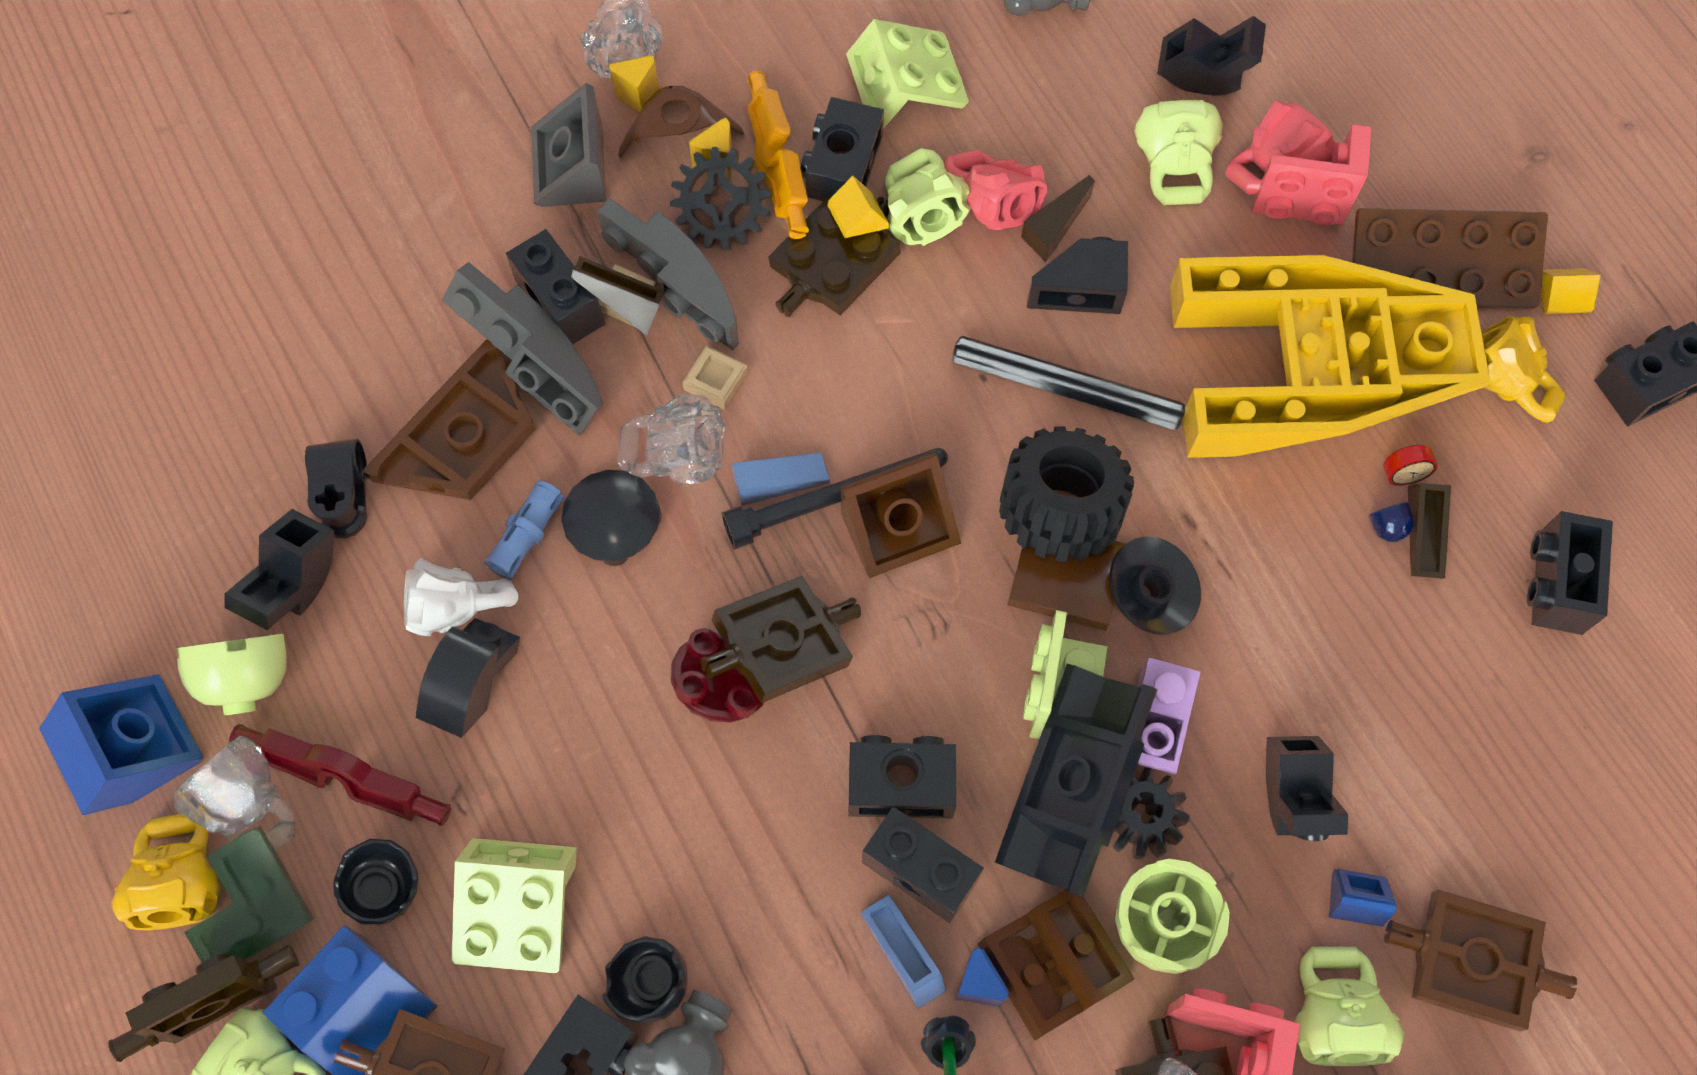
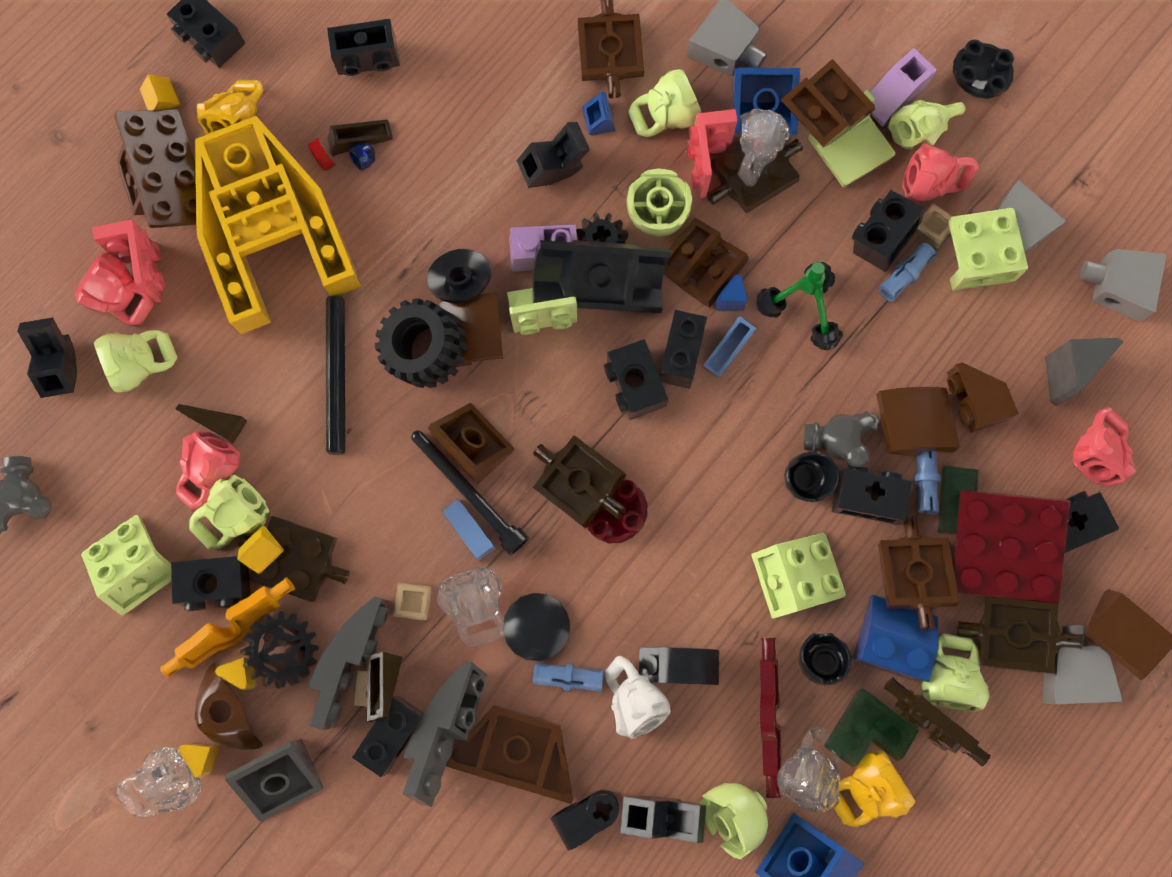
camera: 110 degrees left, 10 degrees up
black slope [1027,236,1128,314] -> none

